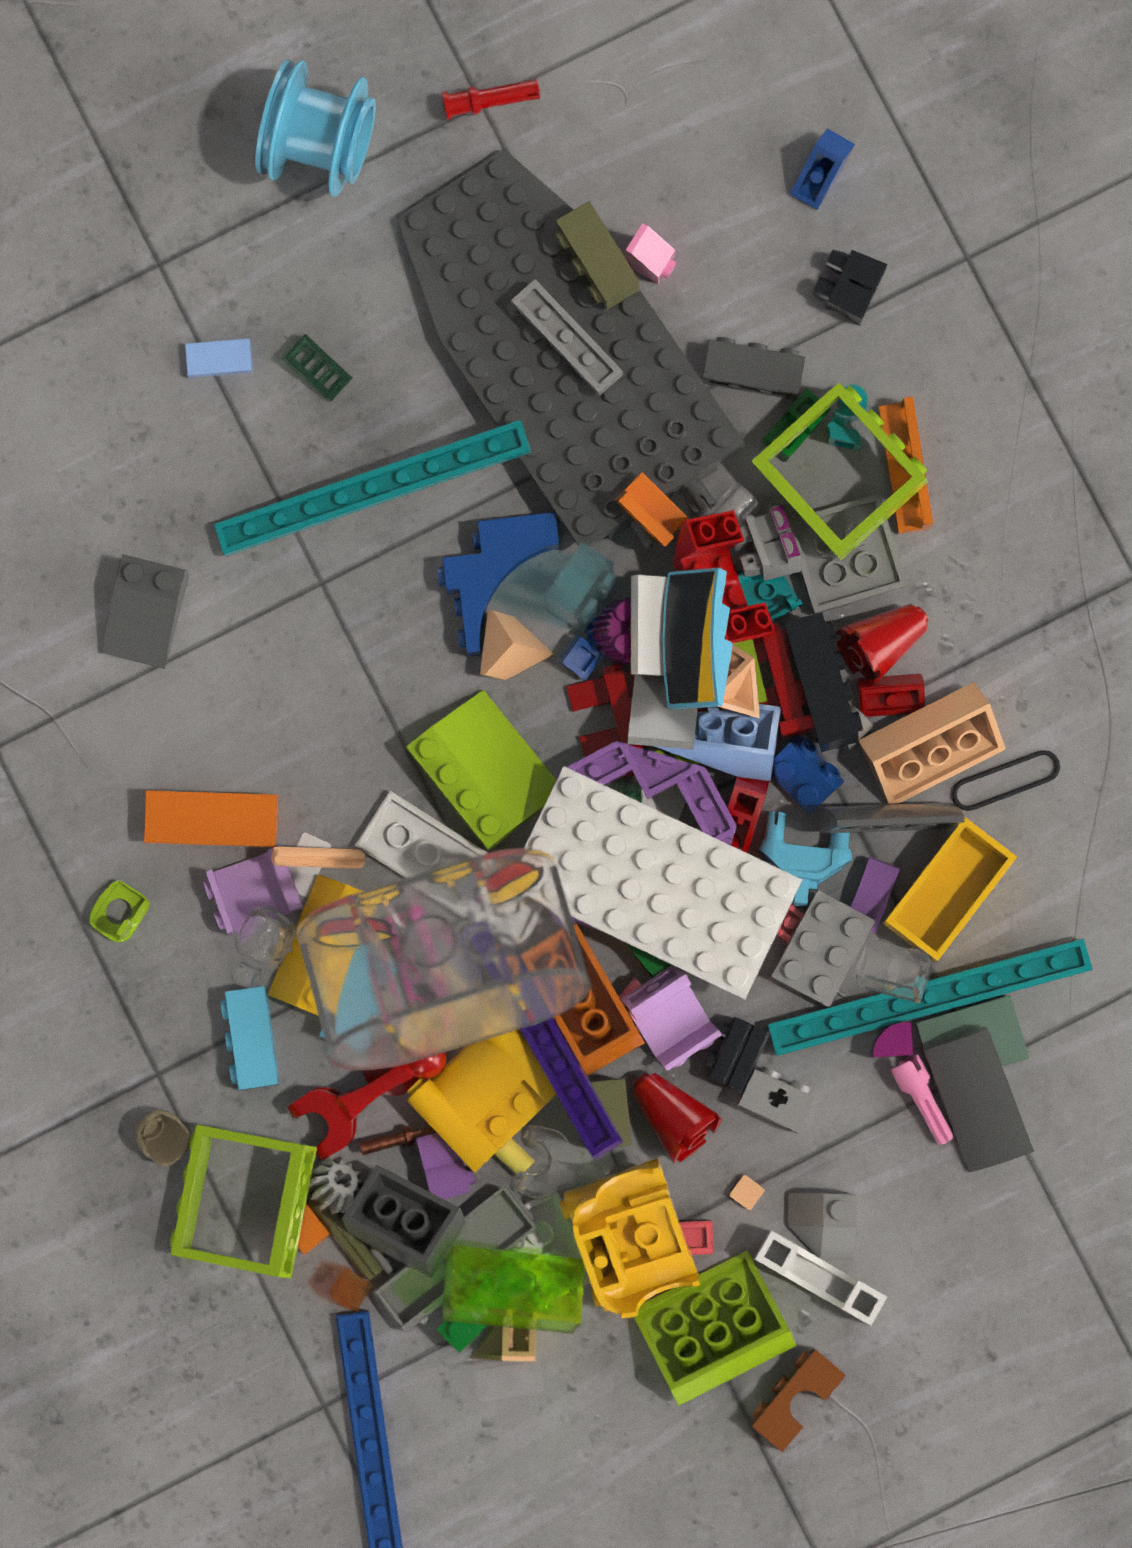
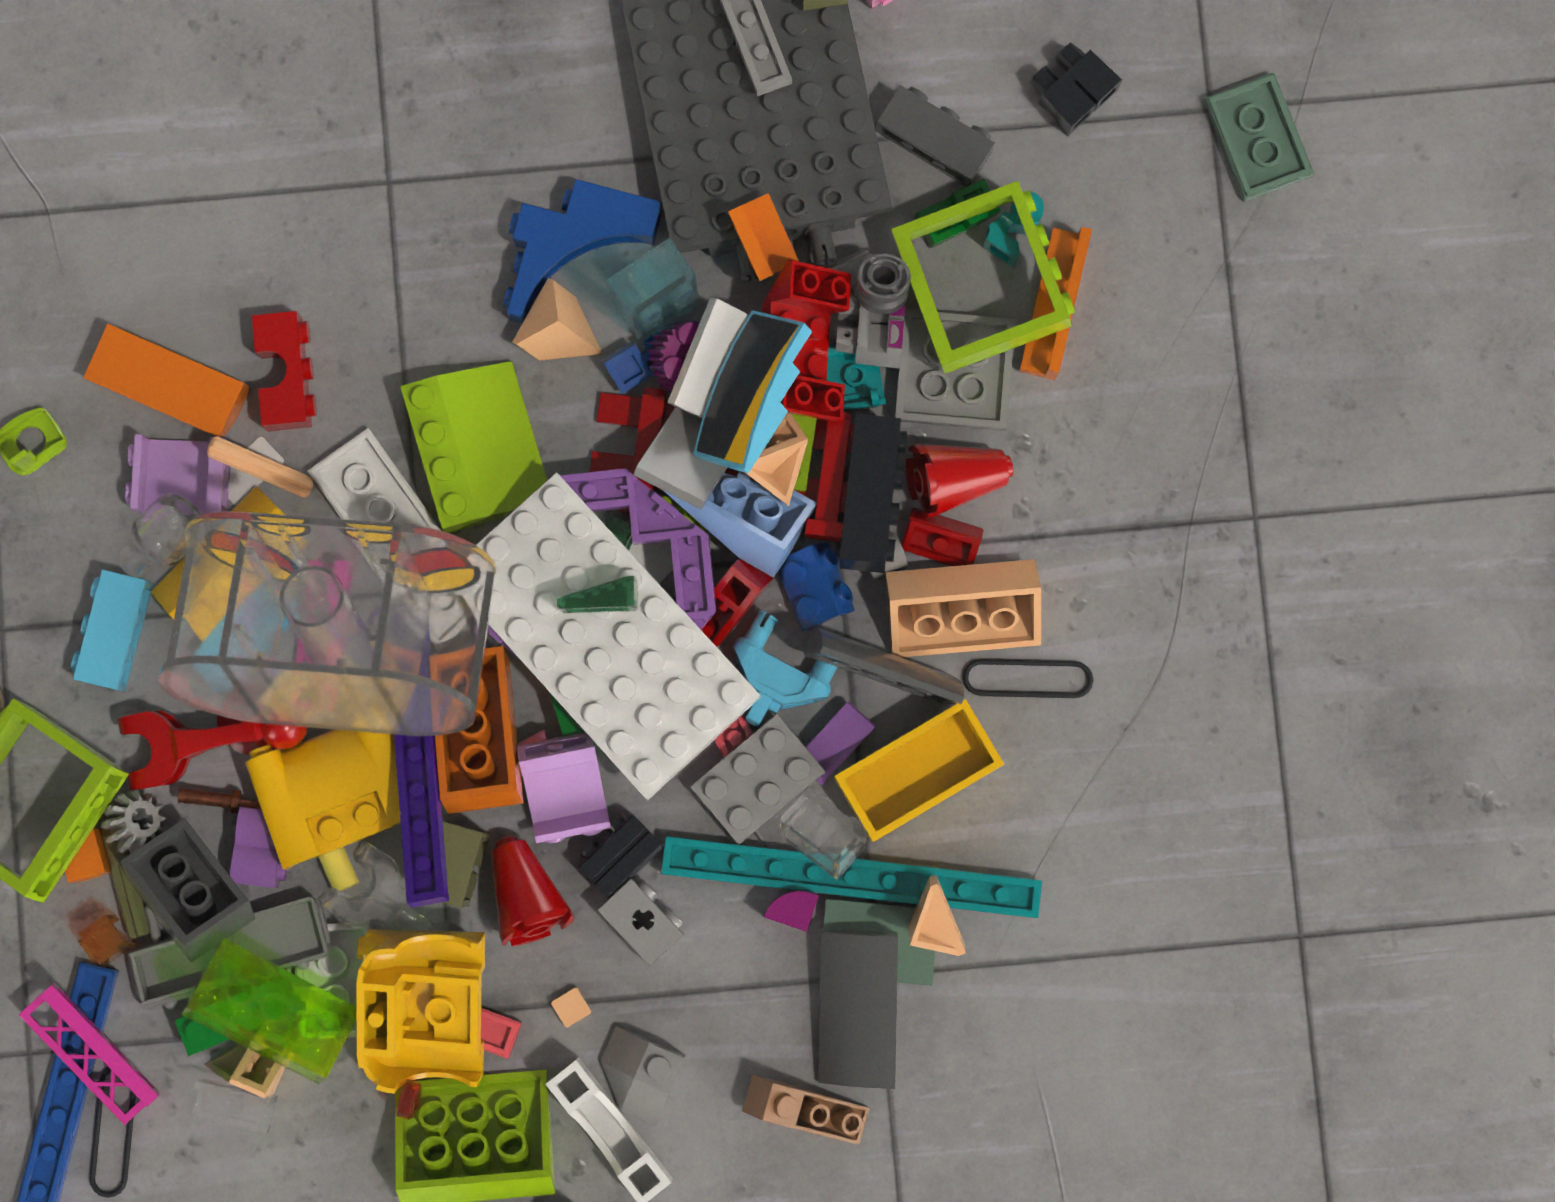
camera: 20 degrees right, 0 degrees up
dark grey slope [101,554,189,669] -> none
teal plate [214,420,532,557] -> none
bright pink piece [889,1054,953,1145] -> none
none -> dark pink fence [19,982,159,1125]
none -> black piece [90,1067,136,1198]
none -> red arch [252,311,317,432]
none -> clear red tile [396,1079,423,1120]
none -> clear green slope [557,575,638,613]
none -> medium nougat slope [742,1074,870,1145]
none -> flat silver wheel [856,253,911,314]
none -> light nougat slope [908,875,966,956]
none -> sand green tile [1204,73,1315,202]

